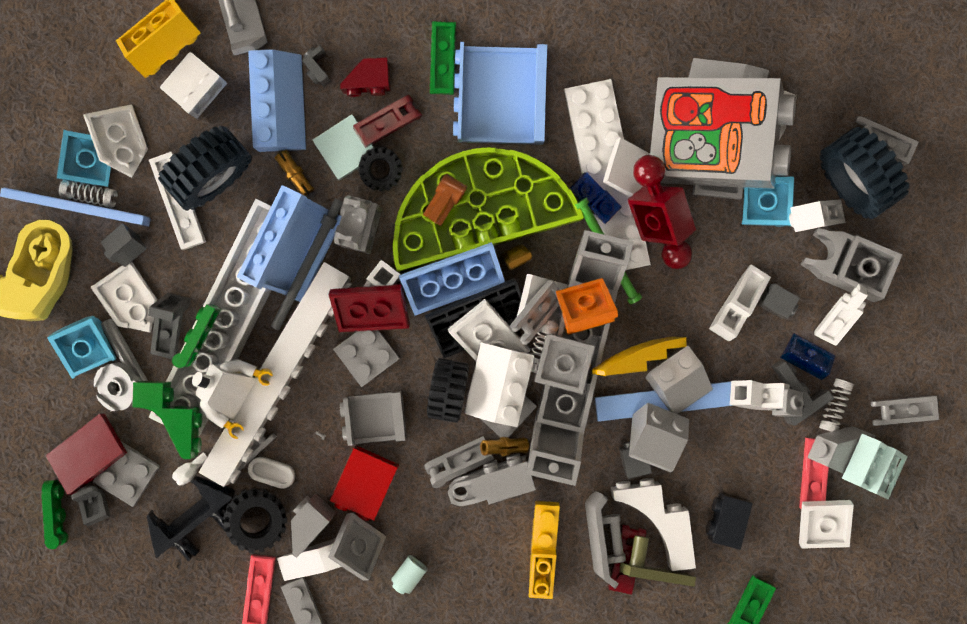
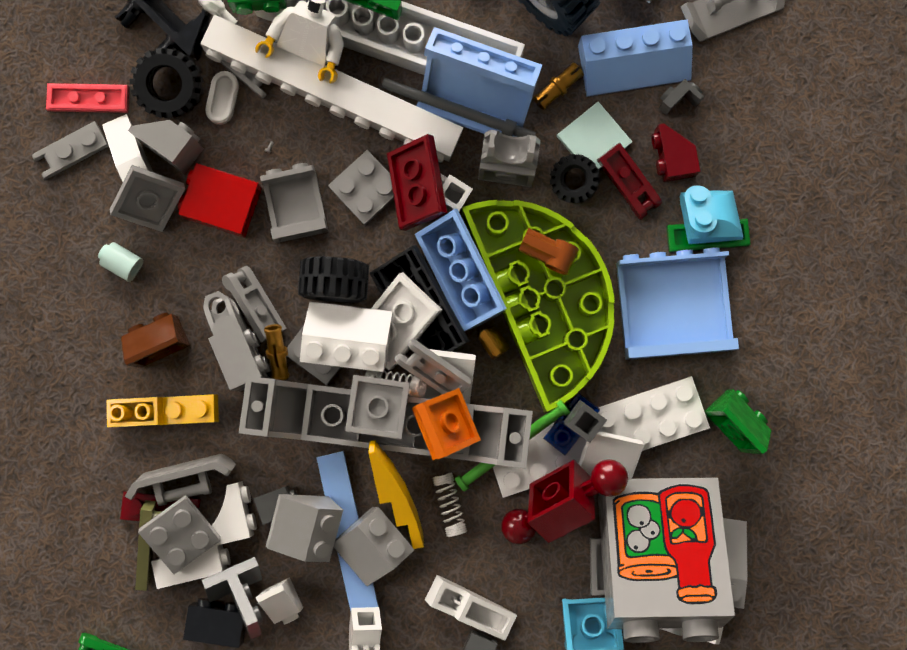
camera: 80 degrees right, 5 degrees down
none -> reddish brown slope [121,312,191,368]
none -> light grey plate [138,495,220,574]
none -> bracket [202,557,263,639]
none -> white slope [256,577,303,625]
none -> white piece [432,473,467,537]
none -> dark grey brick [563,400,607,443]
none -> medium azure slope [680,186,743,244]
none -> green slope [704,389,771,454]

